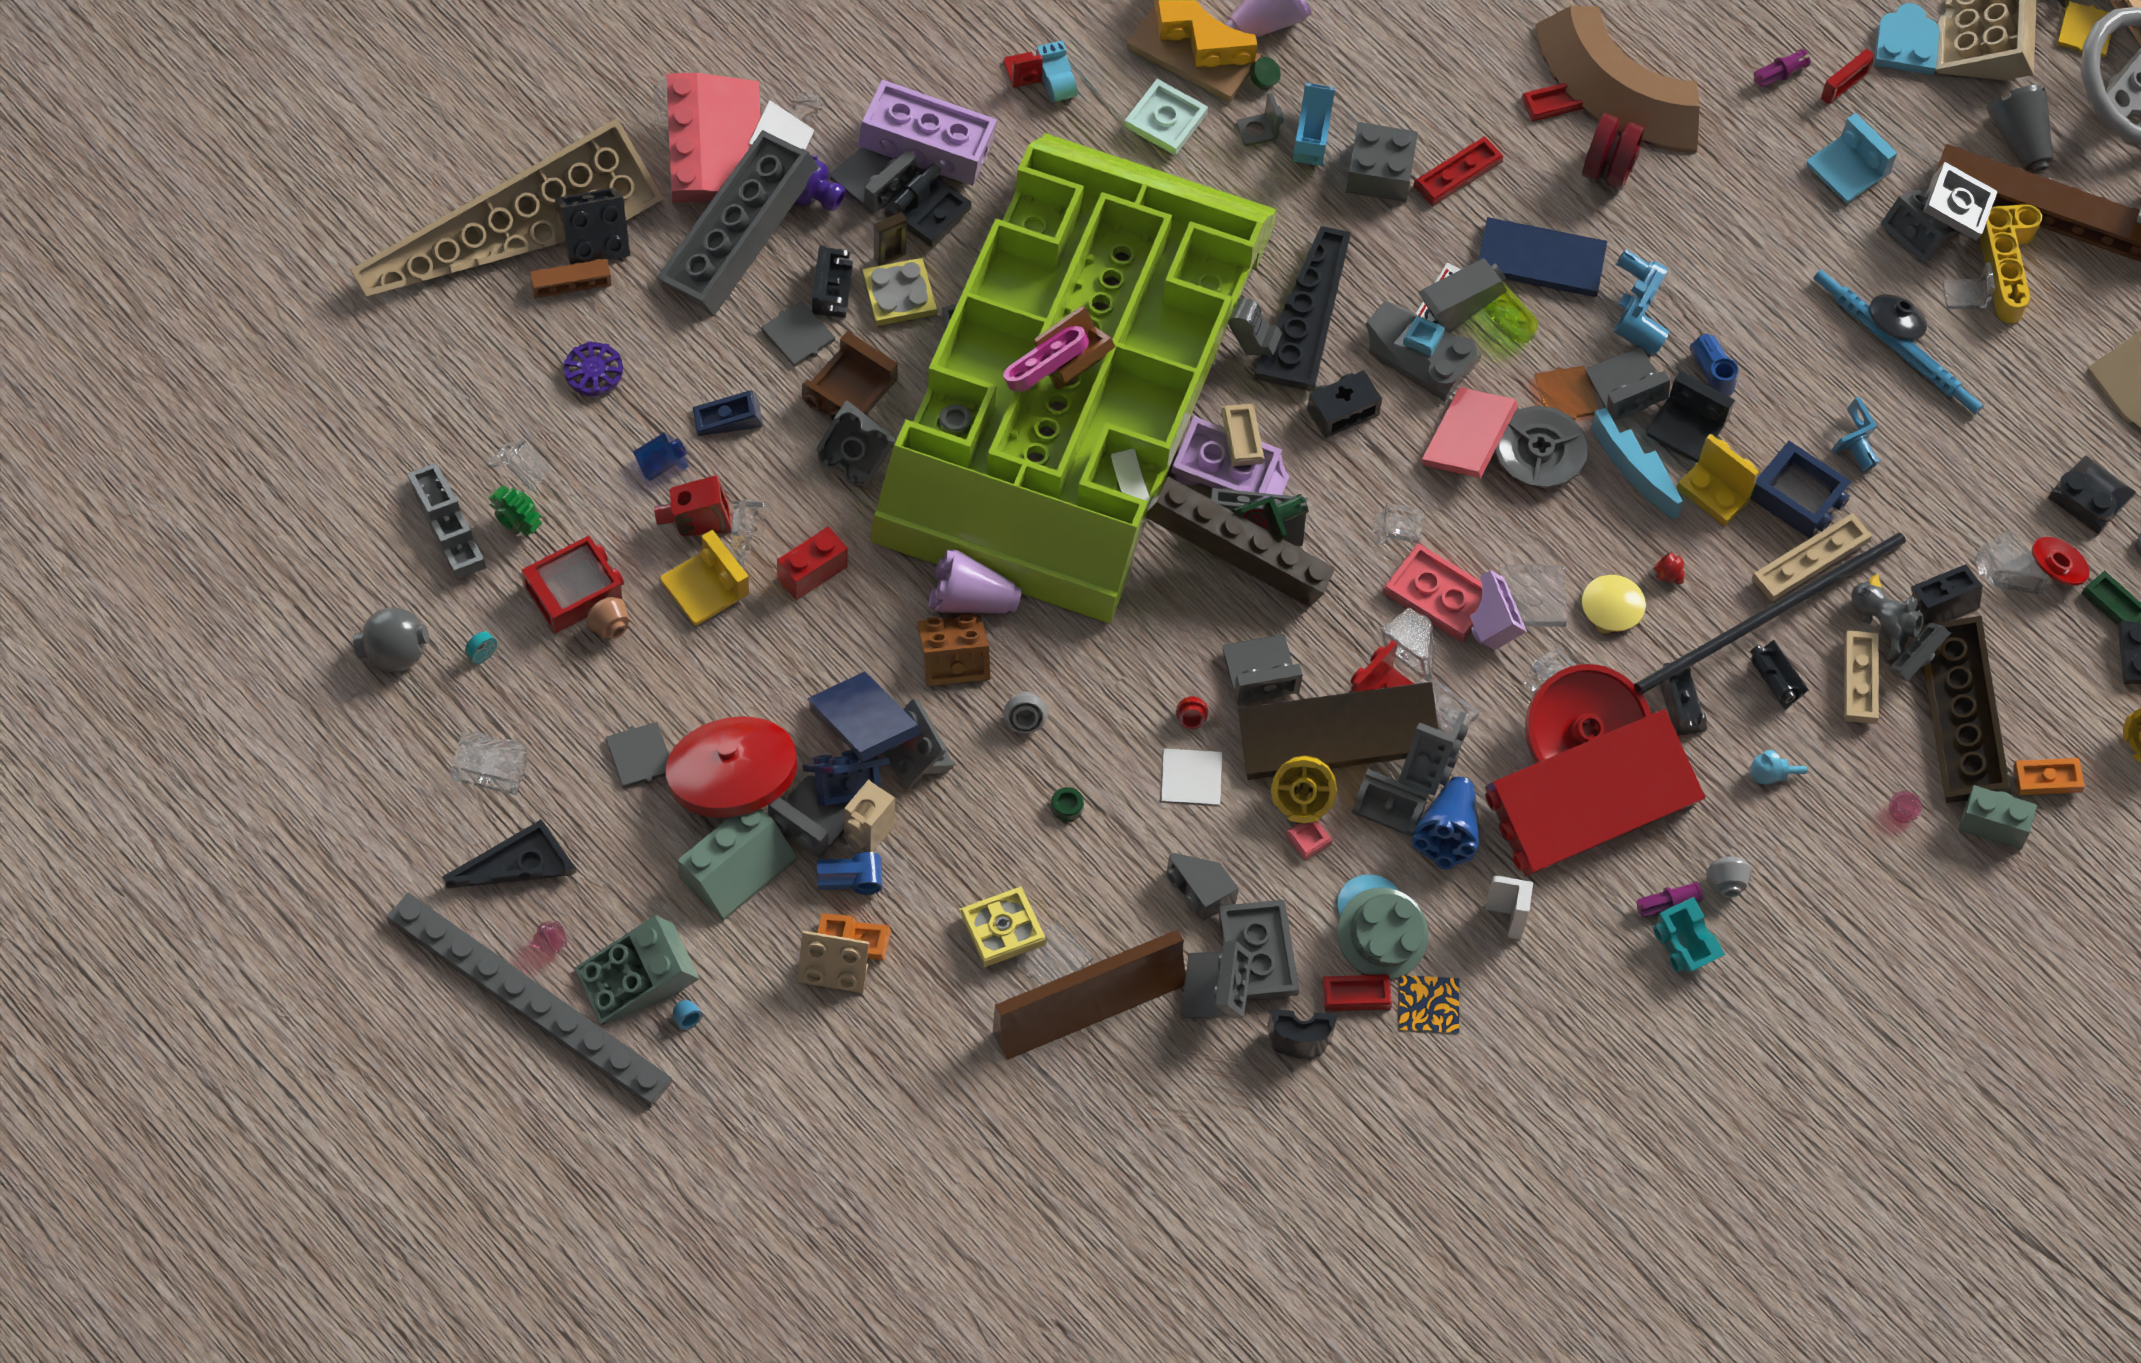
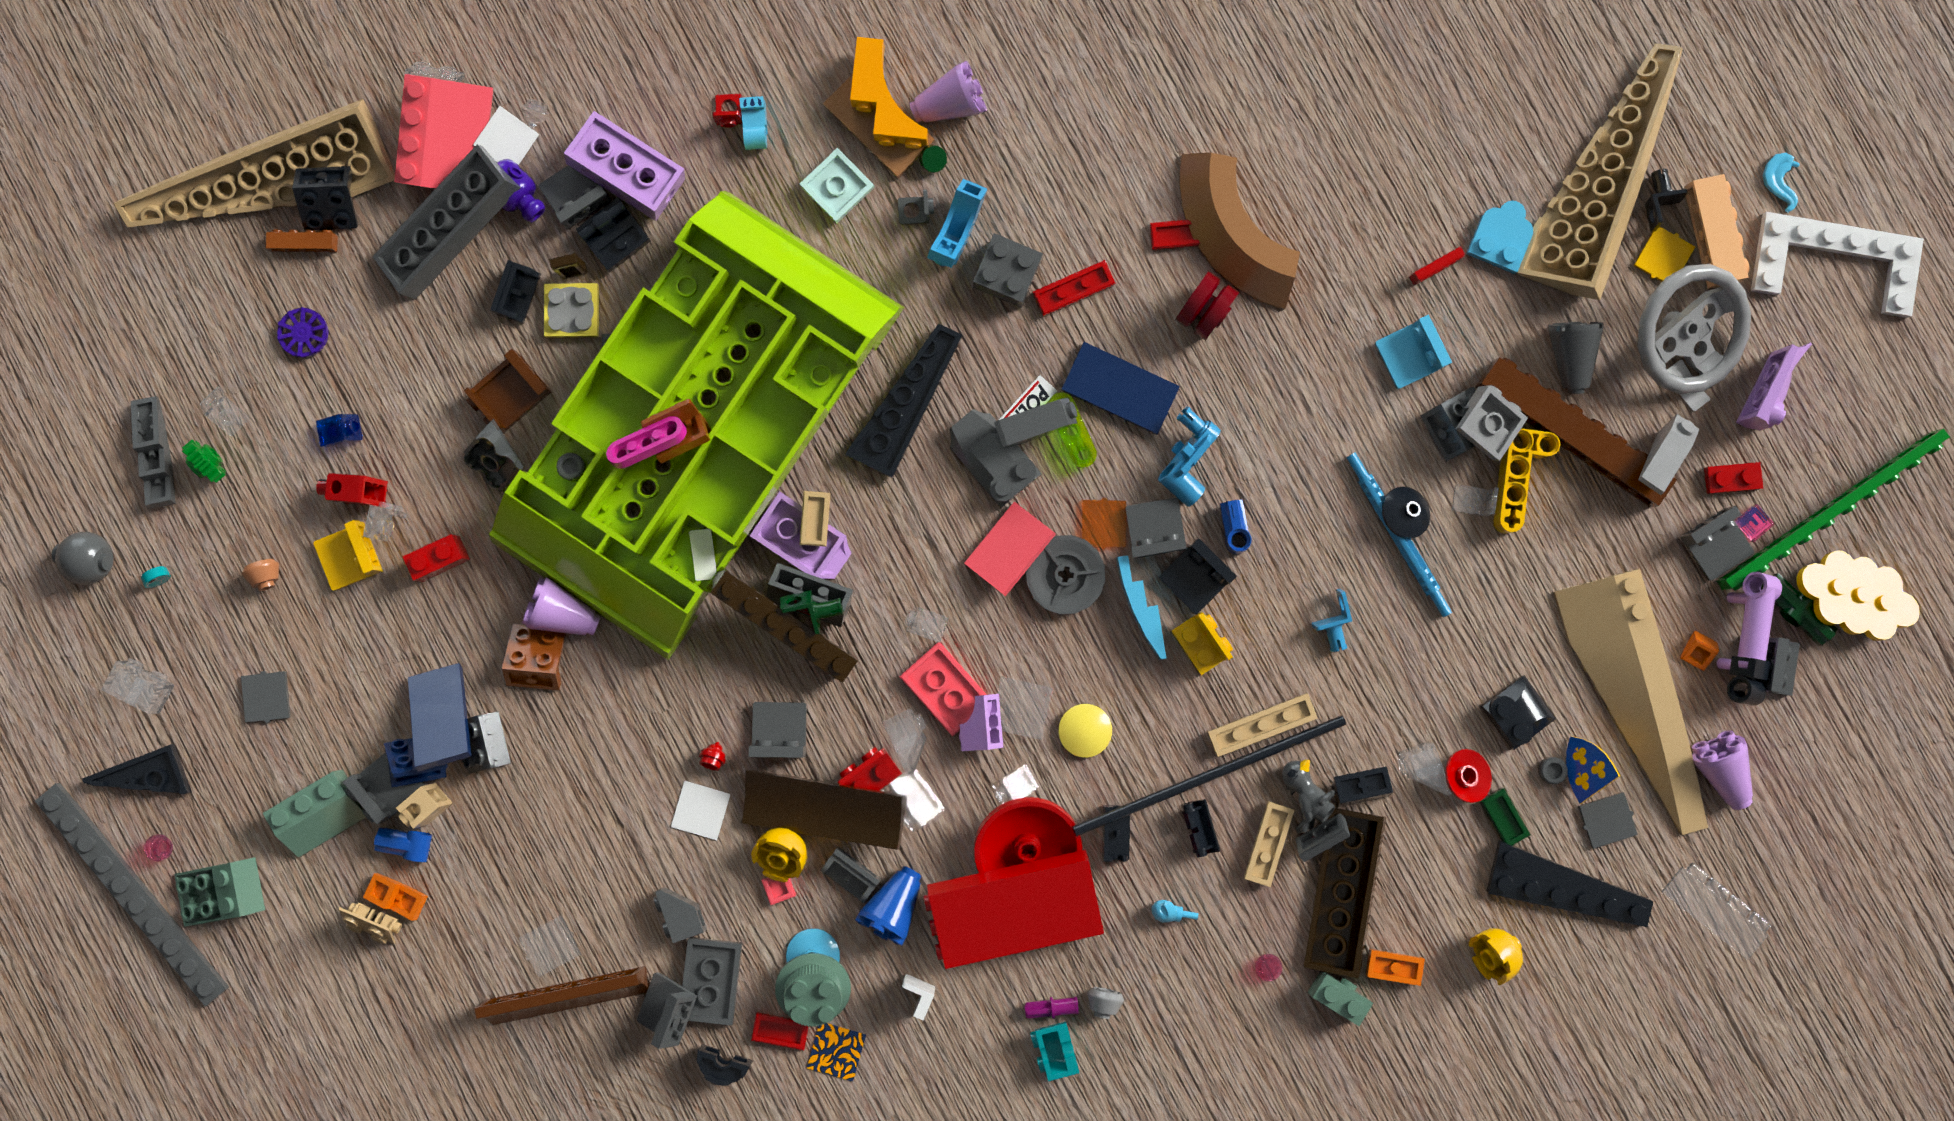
camera: 20 degrees right, 25 degrees up
window [521,535,624,634] -> none
red dish [666,716,798,818] -> none
dark azure hinge [673,1000,702,1030] -> none
dark blue slope [693,390,763,436] -> none
dark grey piece [761,301,835,367] -> none
light yellow piece [960,886,1046,968] -> none
light grey cone [1003,691,1048,734] -> none
dark green tile [1051,787,1084,822] -> none
dark grey leg [1228,298,1282,356] -> none
black brick [1307,370,1382,438] -> none
dark grey bracket [1398,711,1469,796] -> none
medium azure tile [1403,316,1445,356] -> none
red plate [1653,551,1685,584] -> none
dark blue window [1750,440,1852,539] -> none
magenta axle [1753,49,1811,87] -> none

